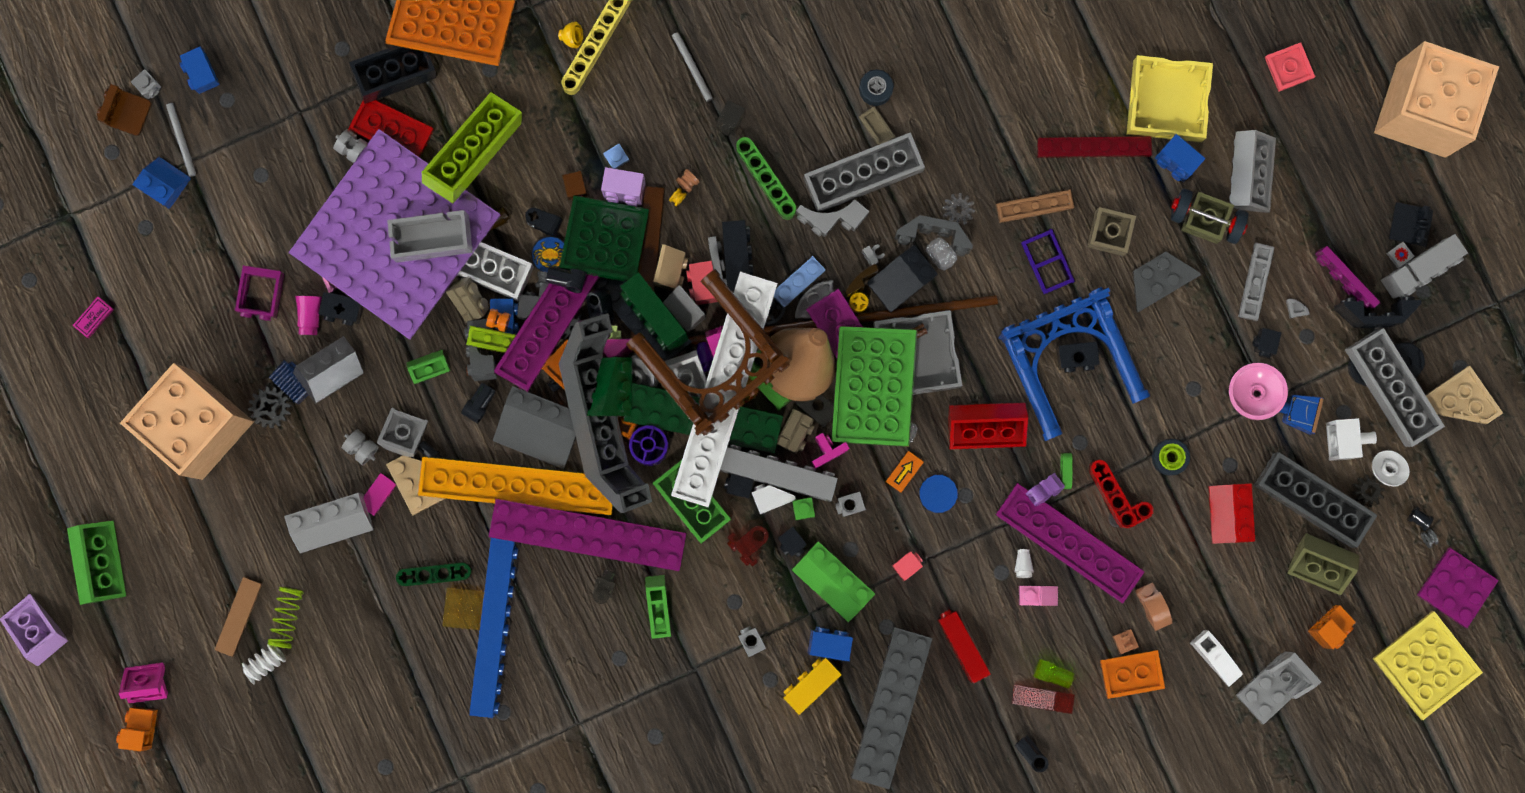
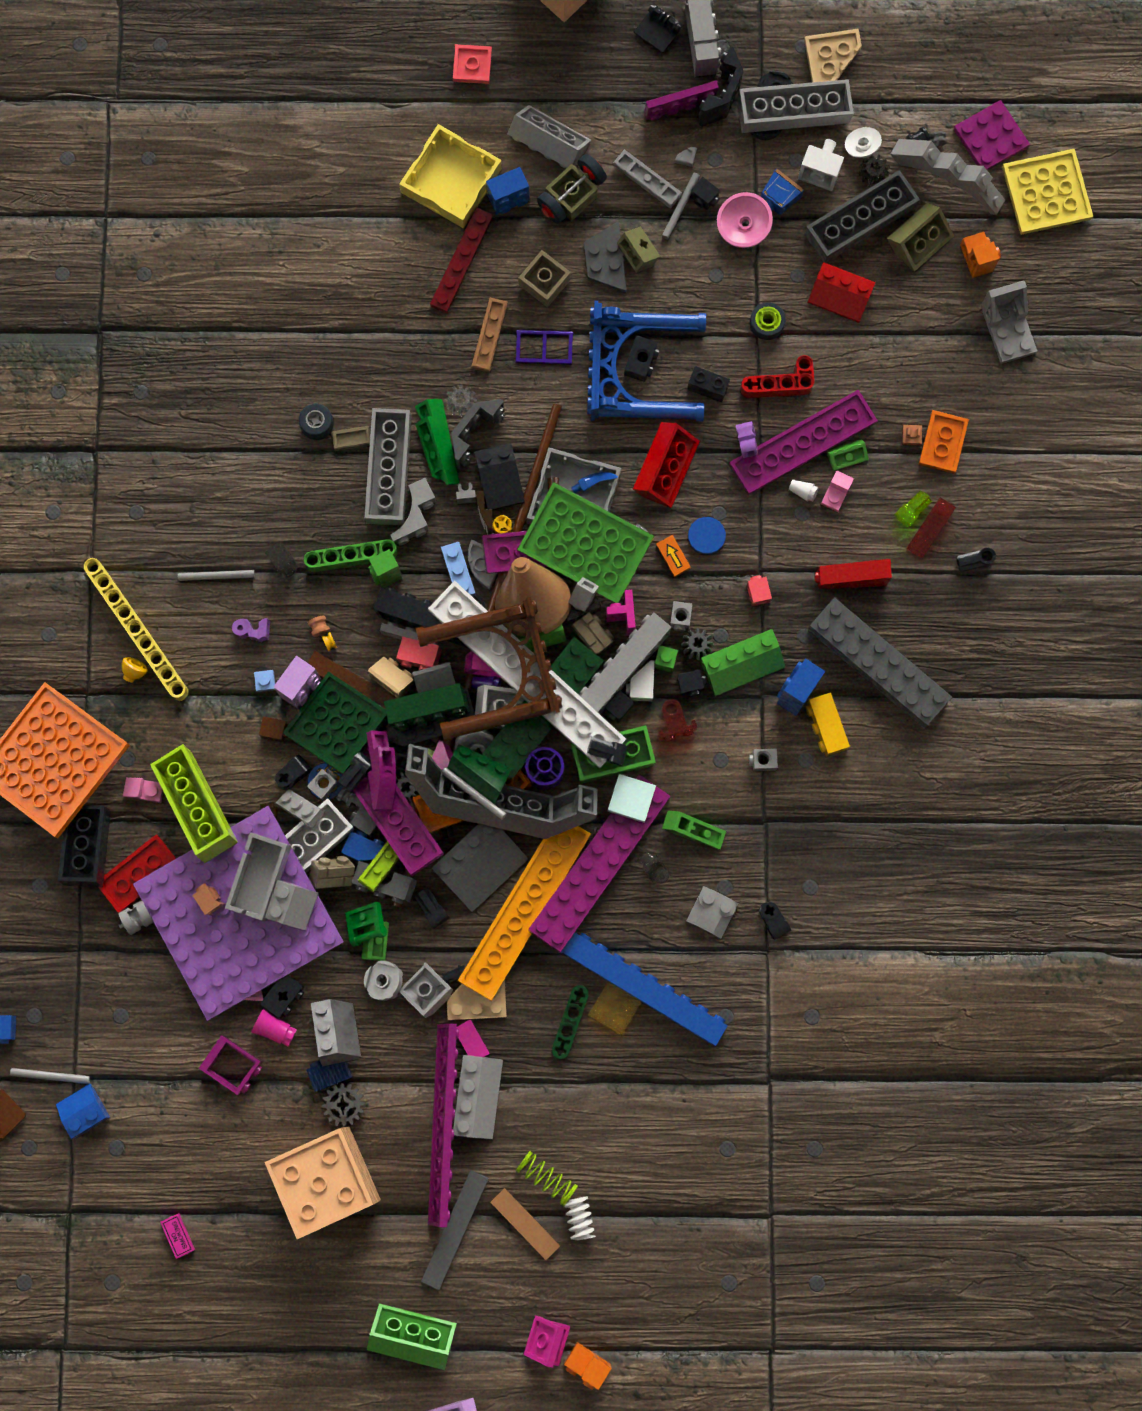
camera: 60 degrees left, 5 degrees down
light grey wheel [341,429,379,466] -> none
orange wheel [486,308,511,332] -> none
clear gear [926,237,957,271] -> none
bright green beam [1060,453,1072,489] -> none
nougat brick [1135,582,1172,631] -> none
white slope [1190,630,1243,687] -> none
light grey tile [1386,242,1415,268] -> none
none -> bright pink slope [123,777,163,803]
none -> nougat window [192,883,225,915]
none -> medium lavender leg [232,618,270,642]
none -> light grey slope [264,880,319,930]
none -> light grey plate [276,789,325,828]
none -> light grey brick [307,769,338,801]
none -> green plate [345,902,387,947]
none -> light grey plate [364,961,403,1001]
none -> magenta slope [366,731,396,810]
none -> bright green brick [368,549,402,588]
none -> green wedge [415,399,459,485]
none -> dark grey tile [421,1170,489,1290]
none -> magenta plate [428,1024,459,1227]
none -> light grey bar [441,767,507,820]
none -> light grey brick [568,577,599,612]
none -> blue bar [571,472,618,494]
none -> black piece [587,737,628,766]
none -> light aqua tile [608,774,656,823]
none -> olive brick [617,227,660,273]
none -> light grey bar [662,173,700,239]
none -> dark grey gear [681,628,714,661]
none -> light grey slope [686,886,738,939]
none -> black brick [687,366,730,403]
none -> black piece [759,902,791,940]
none -> bright green slope [826,440,869,471]
none -> light grey arch [890,139,1005,215]

